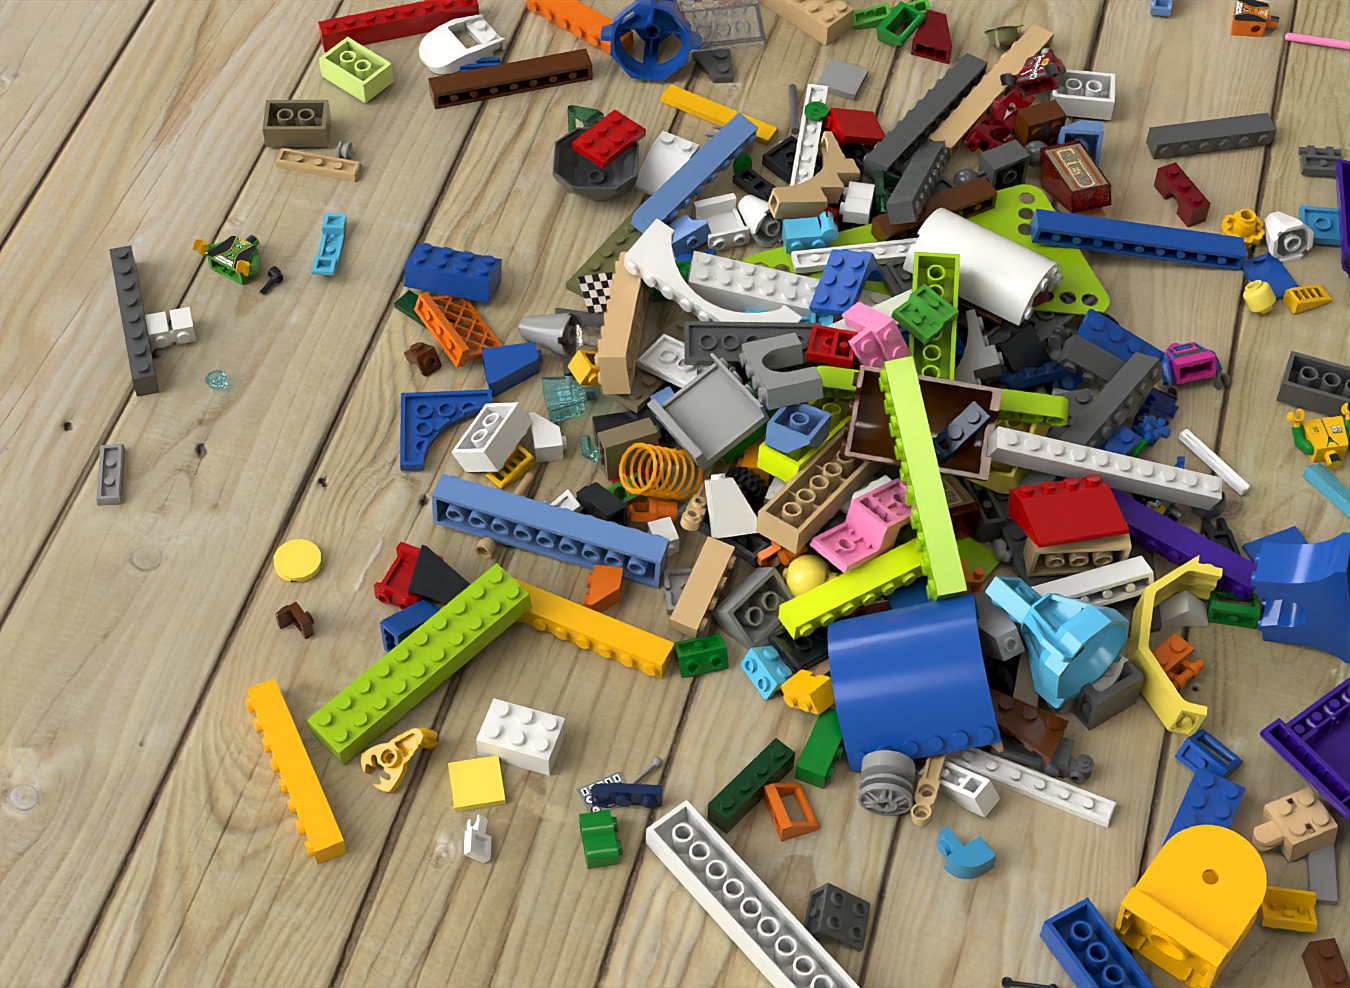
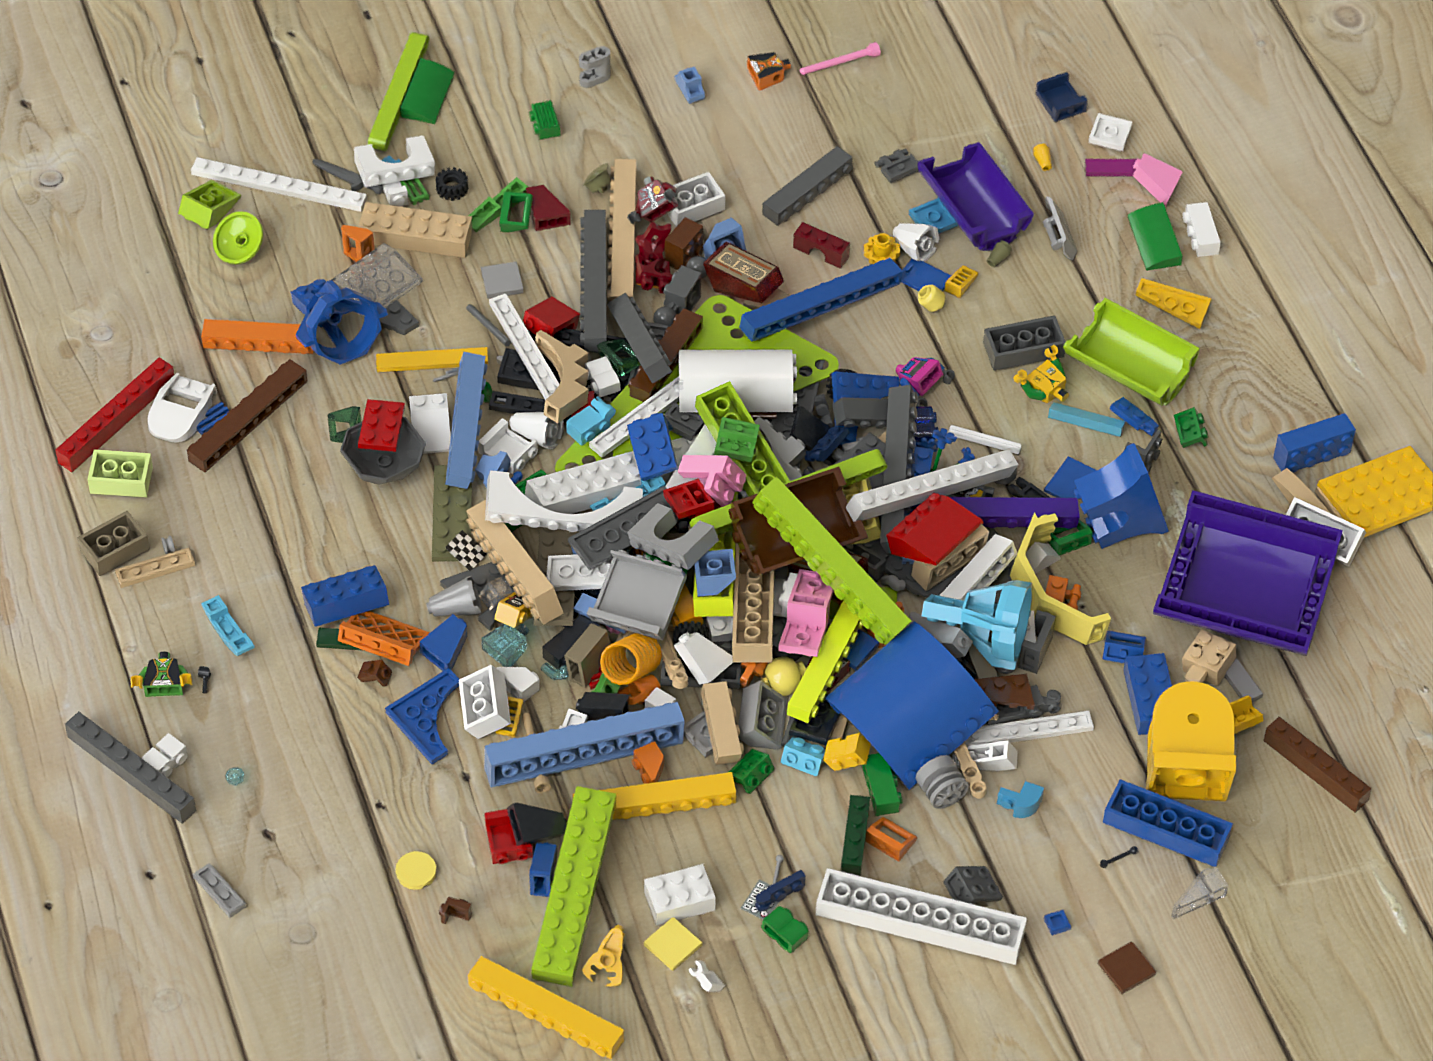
camera: 35 degrees left, 0 degrees up
green piece [804,101,828,121] -> none
plate [932,401,992,464] -> none

